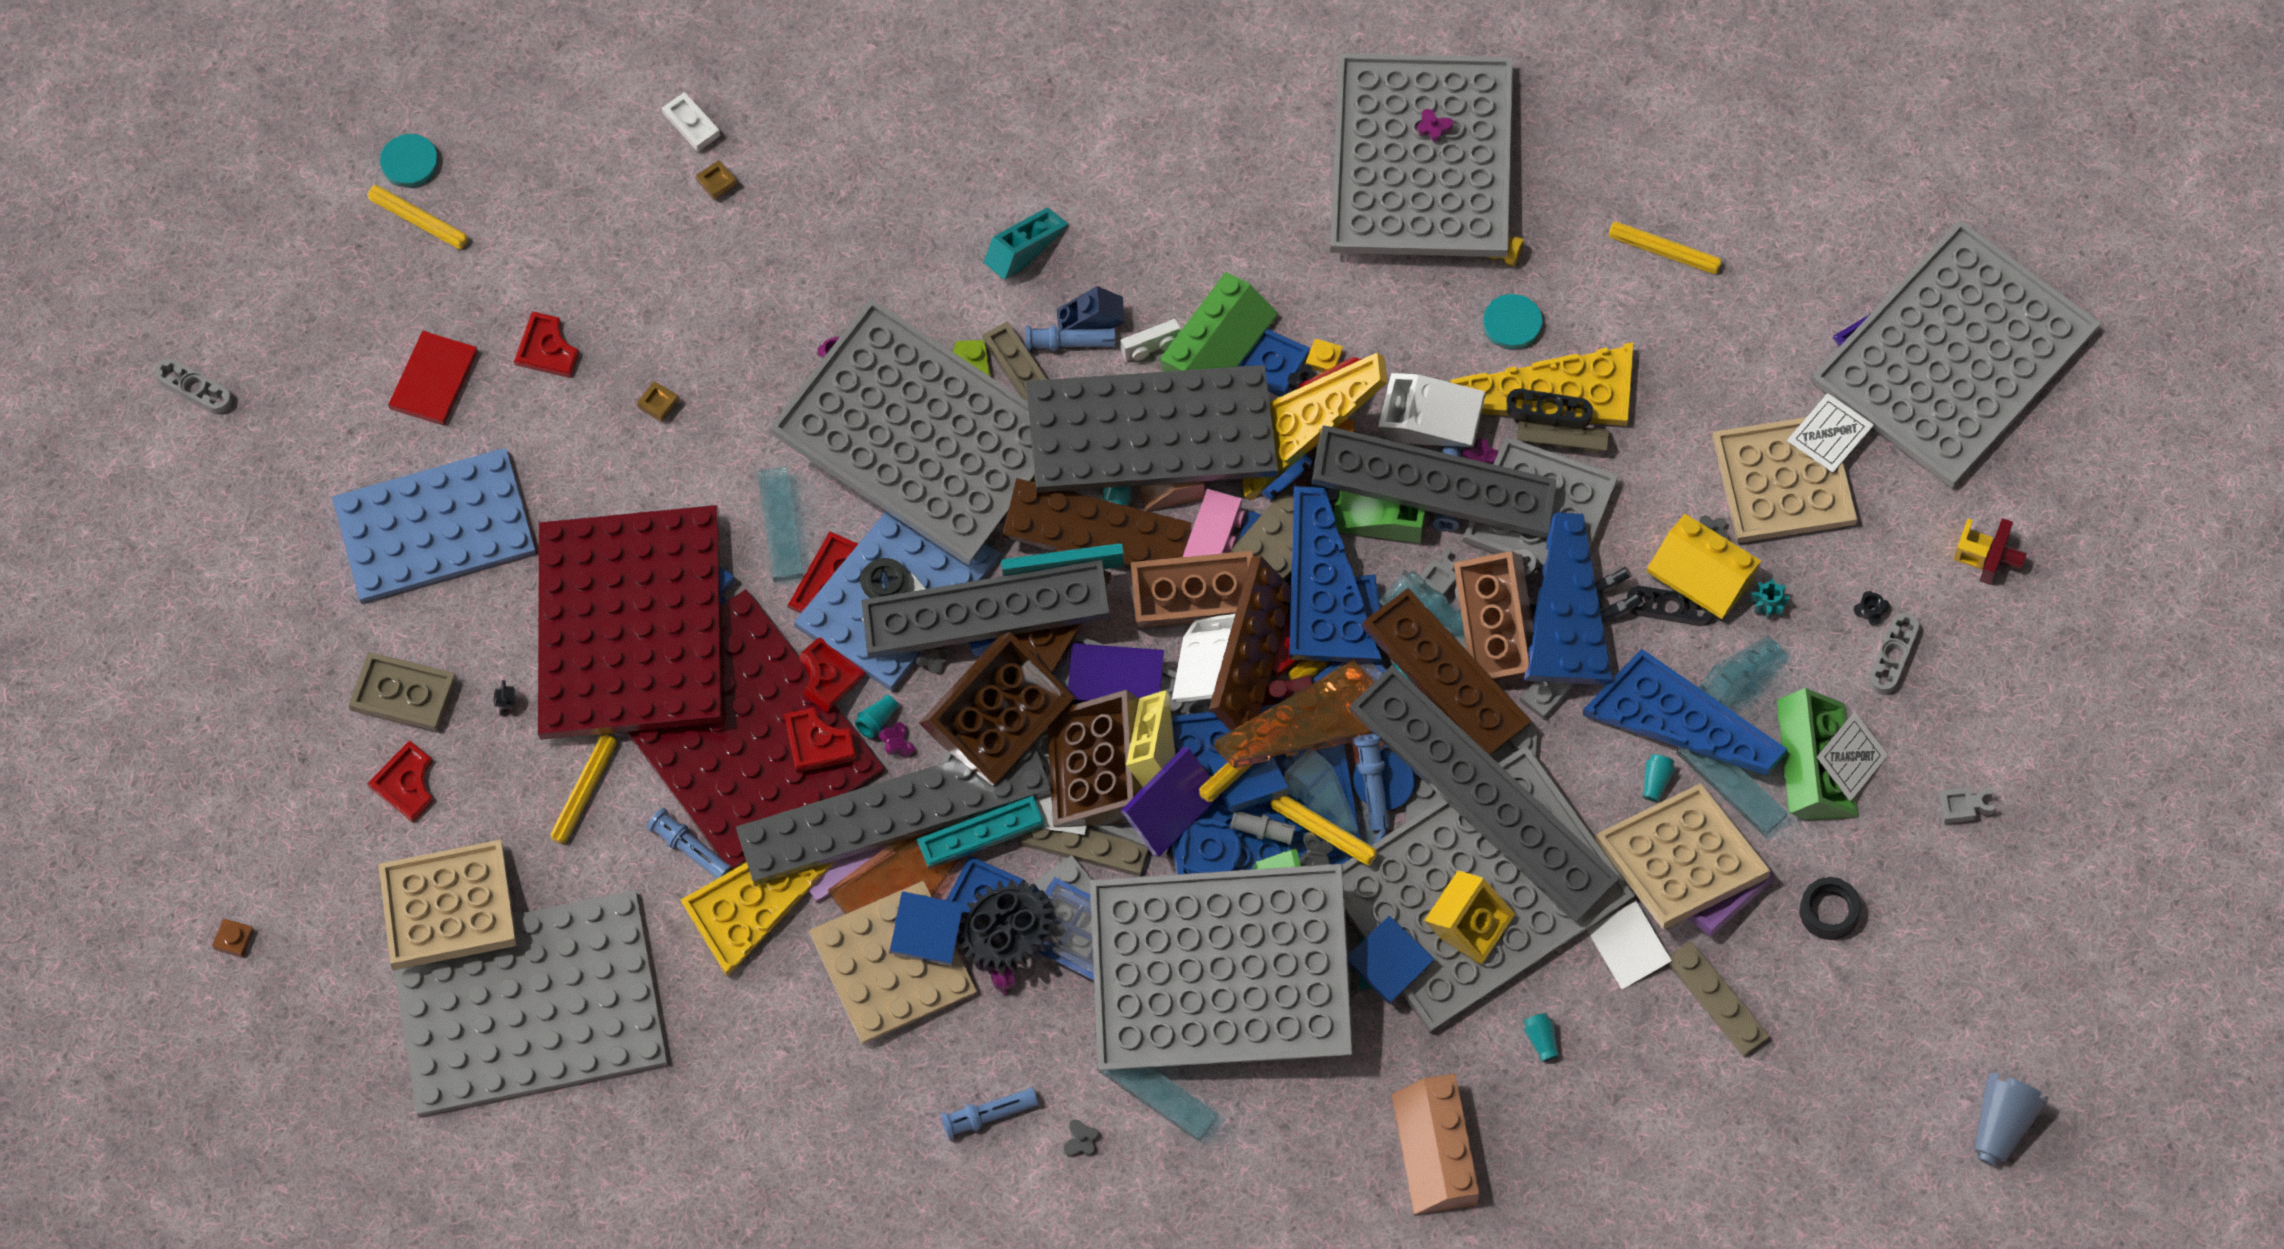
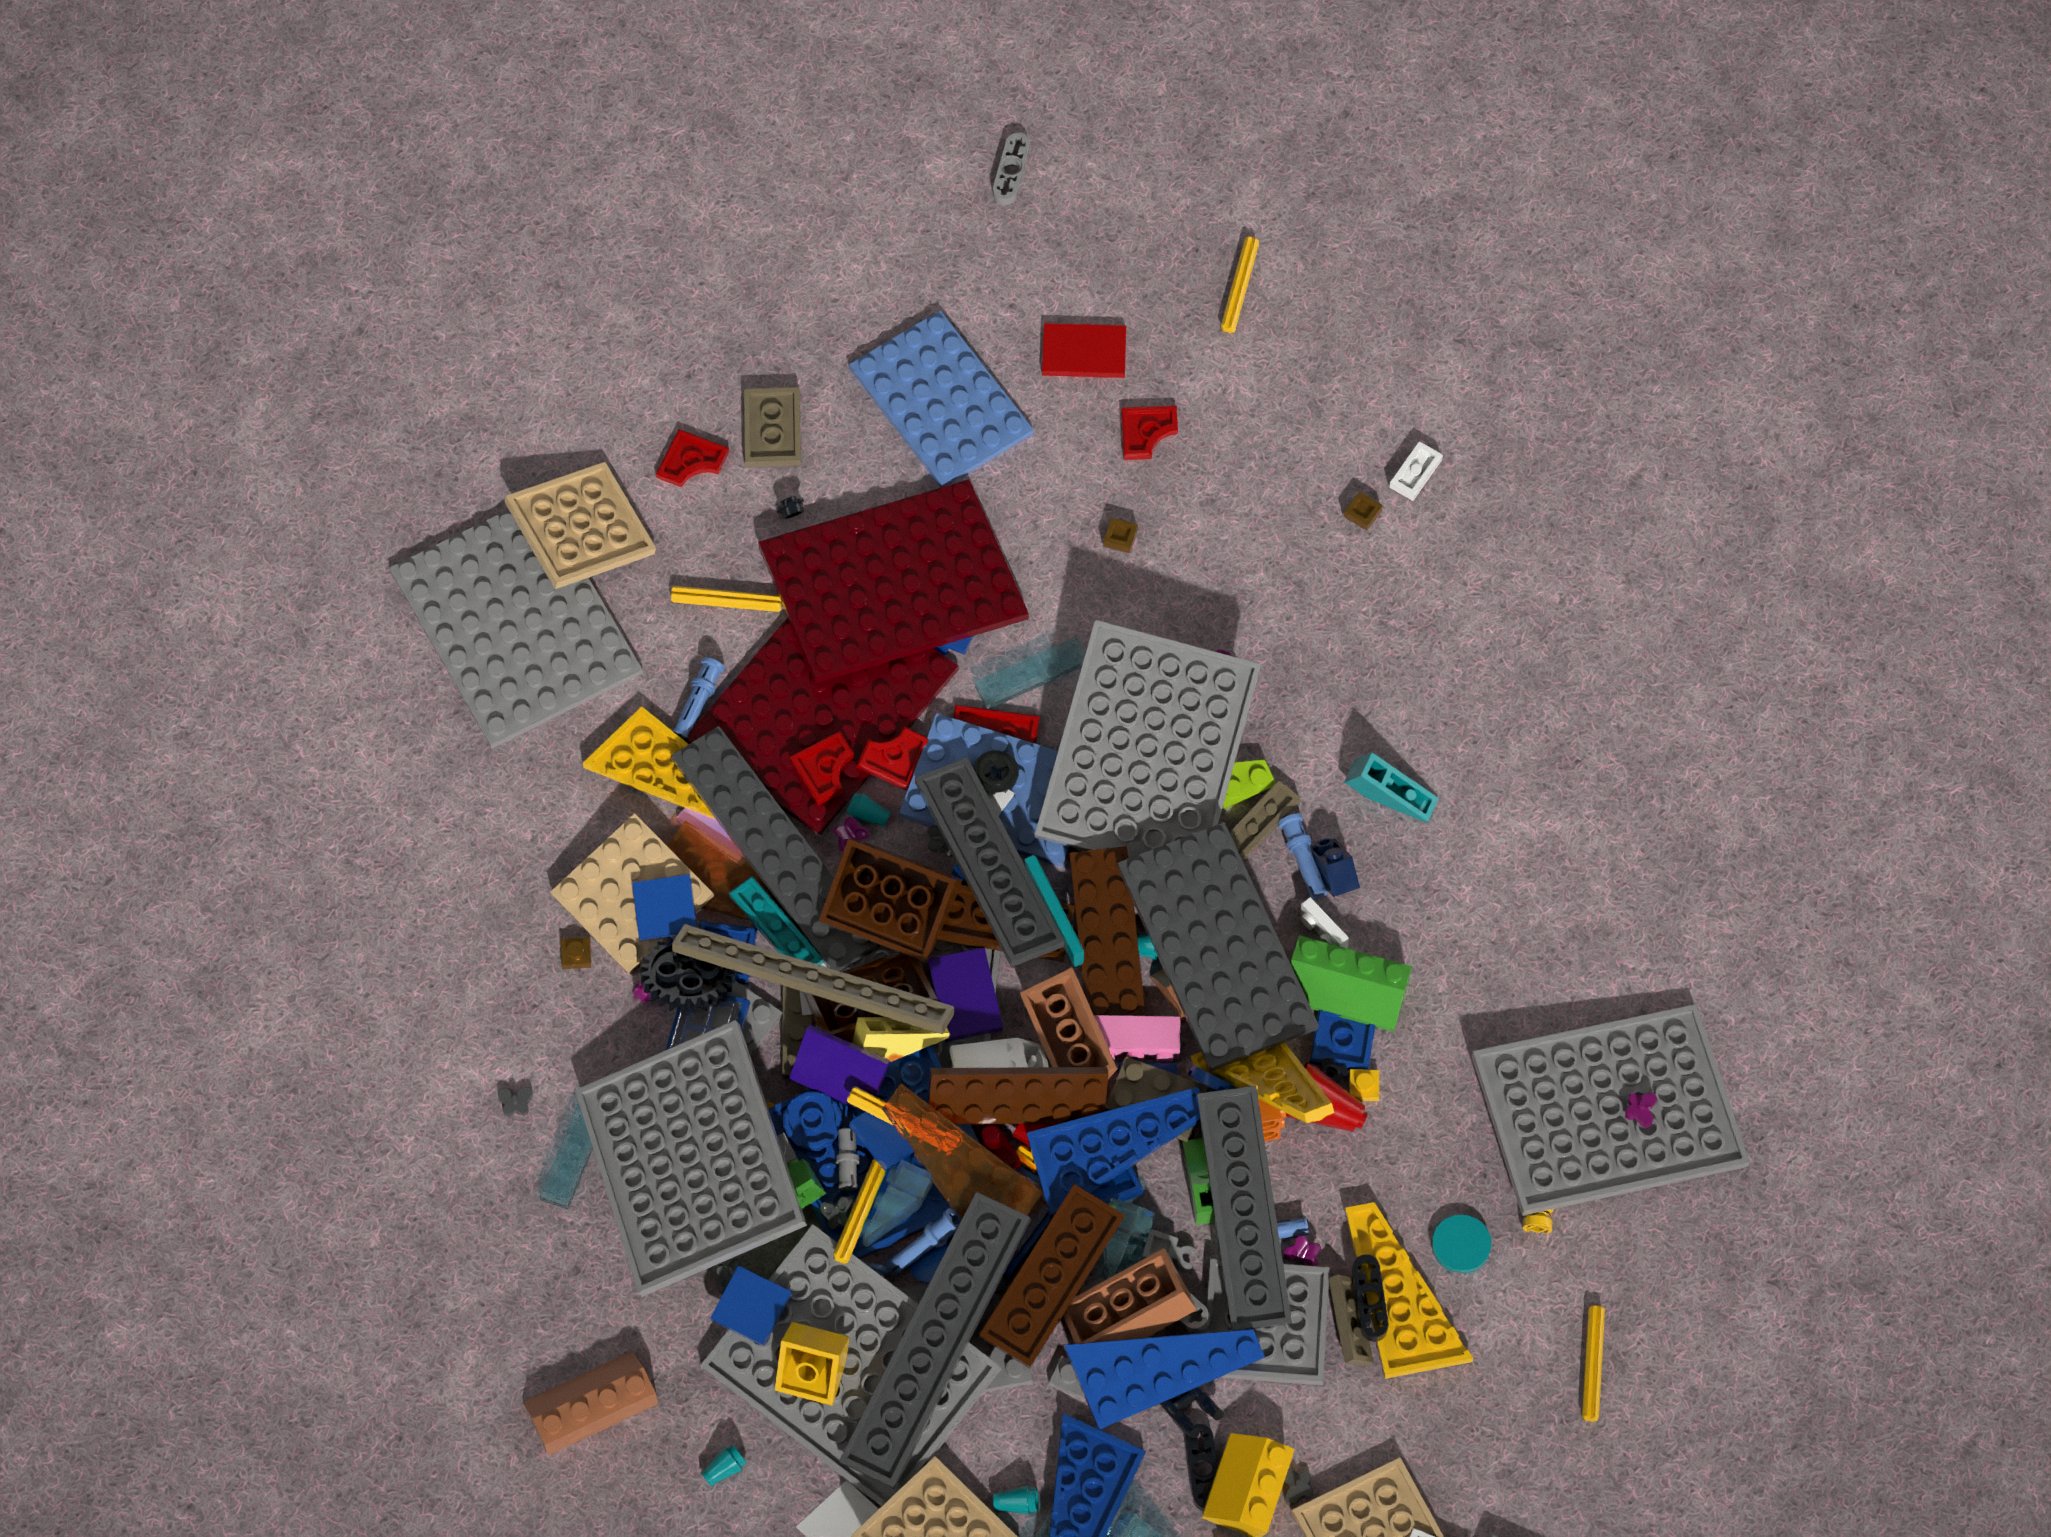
camera: 70 degrees right, 0 degrees up
dark orange plate [212,918,254,958] -> none
teal tile [380,134,439,188] -> none
medium blue pin [940,1087,1038,1140] -> none
white slope [1378,373,1486,447] -> none
none -> pearl gold plate [561,937,591,969]
none -> dark tan plate [672,924,954,1034]

